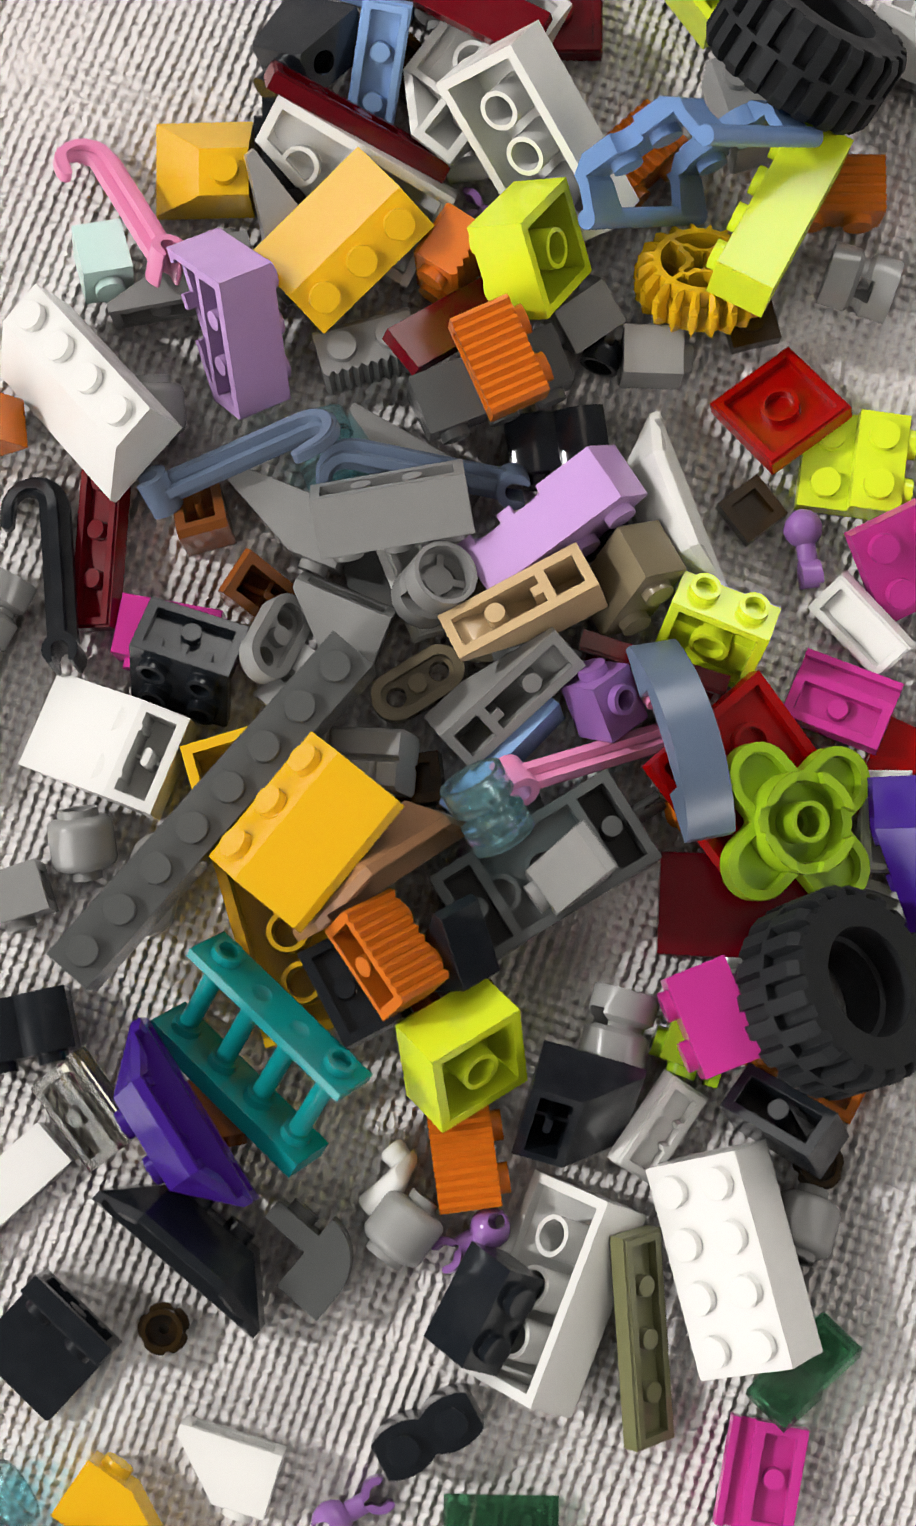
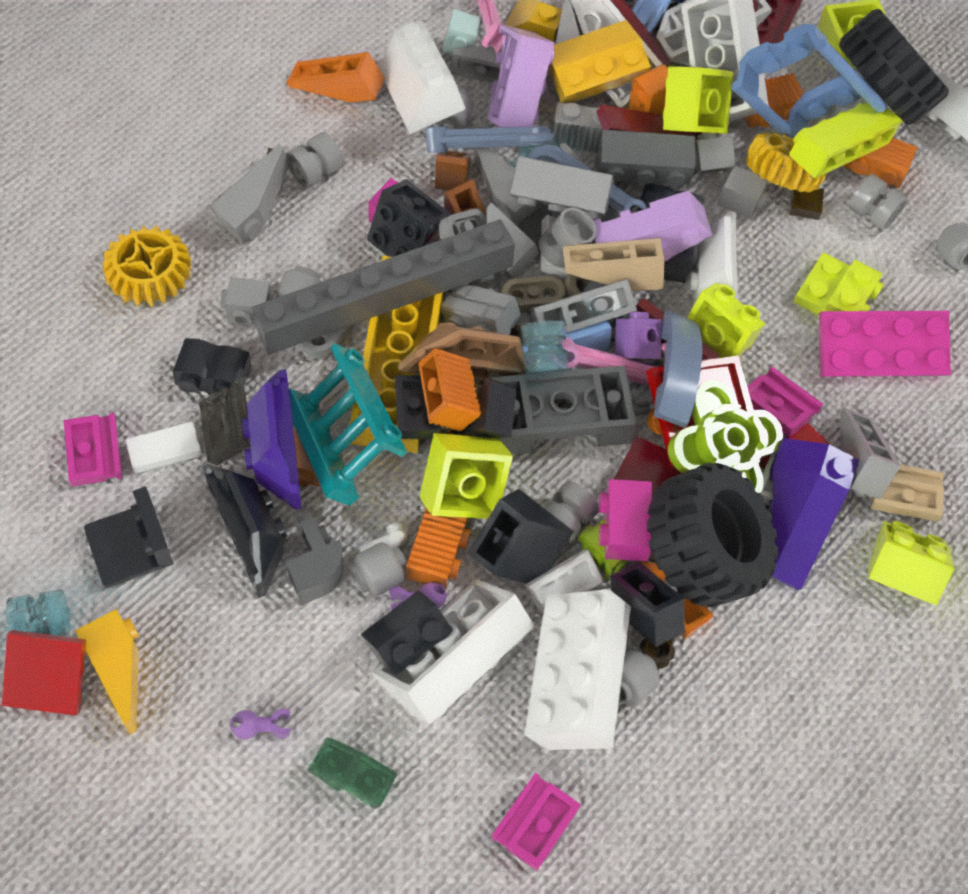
camera: 15 degrees right, 20 degrees down
black piece [0,477,87,676] -> none
white slope [18,673,199,821] -> none
dark red tile [74,469,131,633] -> none
dark brown plate [138,1302,190,1355] -> none
white slope [177,1415,287,1523] -> none
yellow slope [209,731,404,934] -> none
black brick [371,1383,484,1481] -> none
orange brick [448,294,554,422] -> none
light grey slope [523,820,617,917] -> none
black hinge [579,335,623,378] -> none
dark tan brick [590,520,687,636] -> none
olive tile [610,1225,674,1452] -> none
red tile [710,346,852,475] -> none
dark brown plate [715,474,788,547] -> none
clear green slope [746,1311,862,1433] -> none
medium lavender arm [783,509,824,590] -> none
white tile [807,570,916,675] -> none

